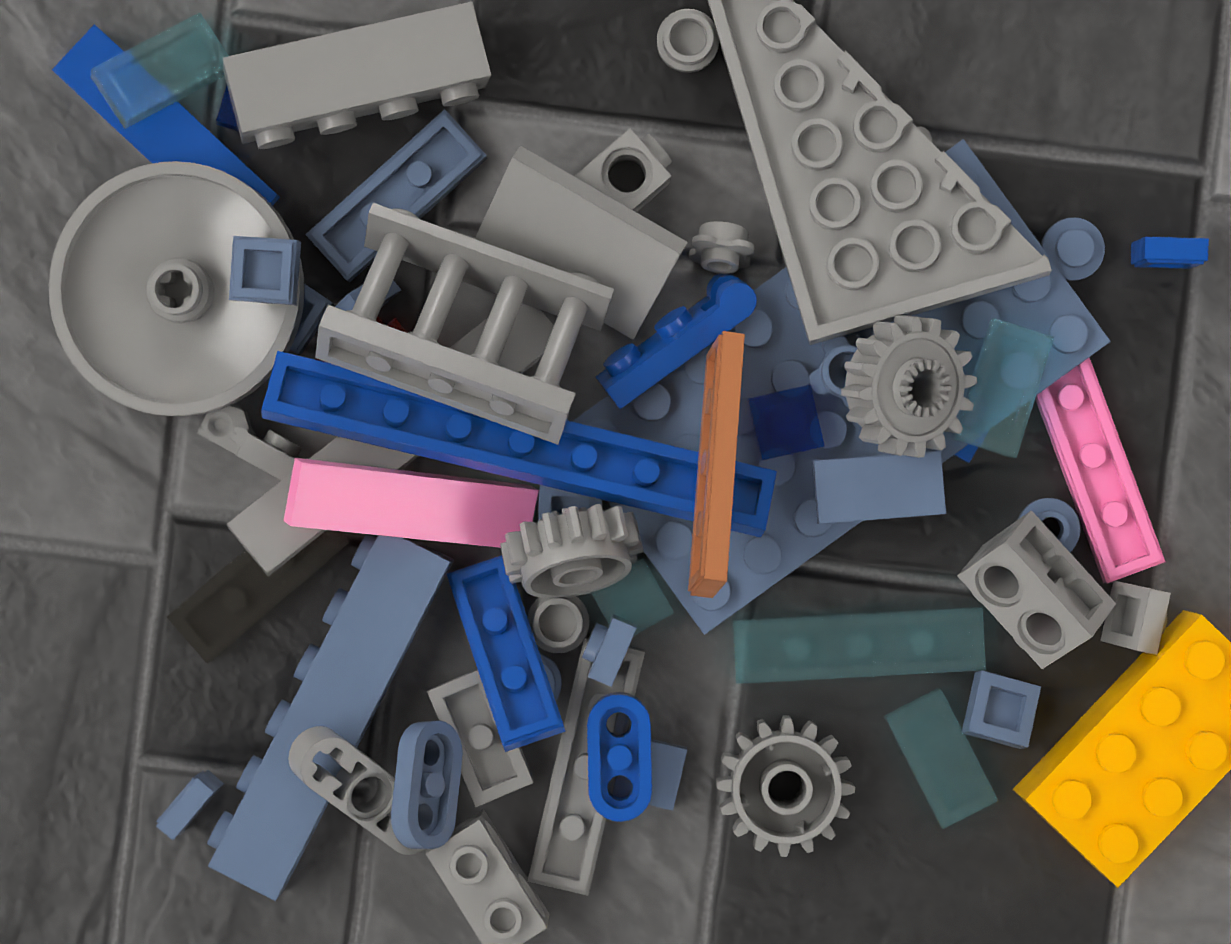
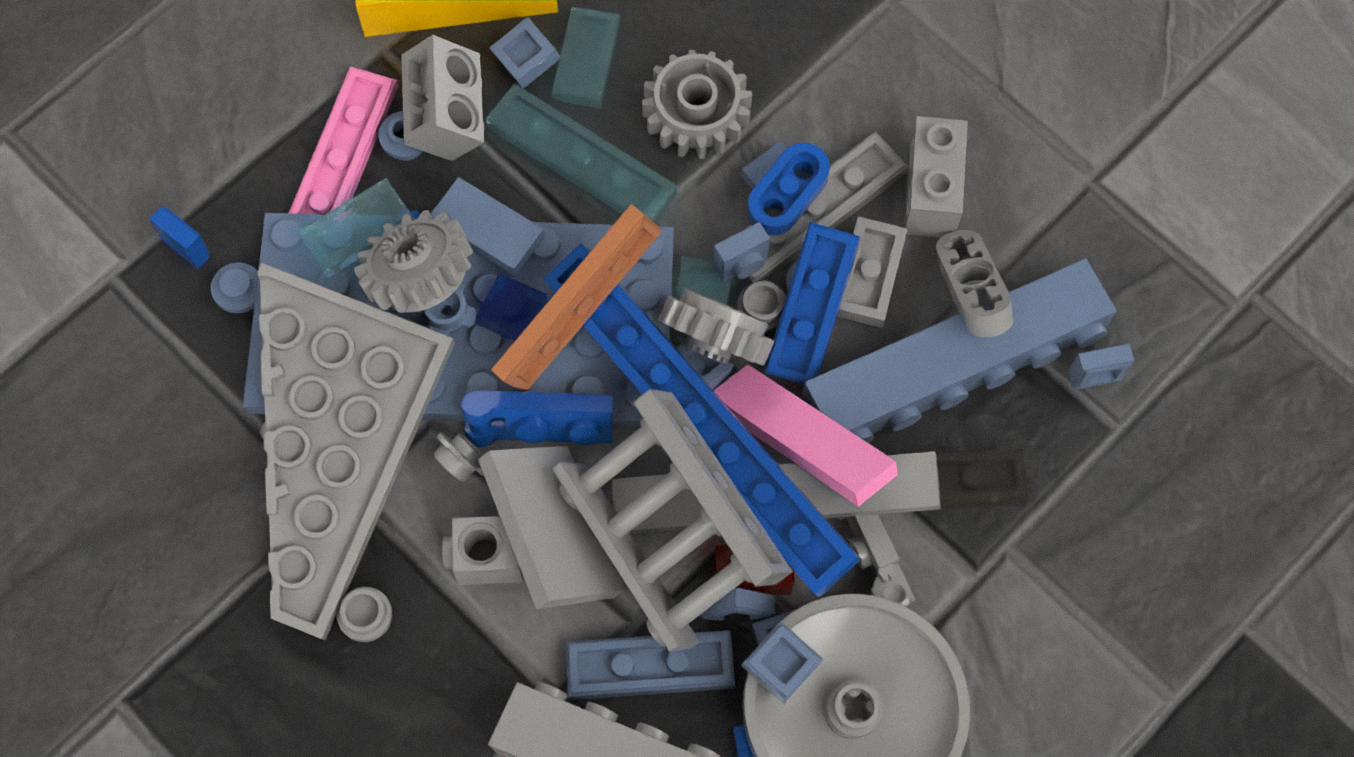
camera: 145 degrees left, 20 degrees down
sand blue plate [391,721,463,849] -> none
light grey plate [1100,581,1171,655] -> none

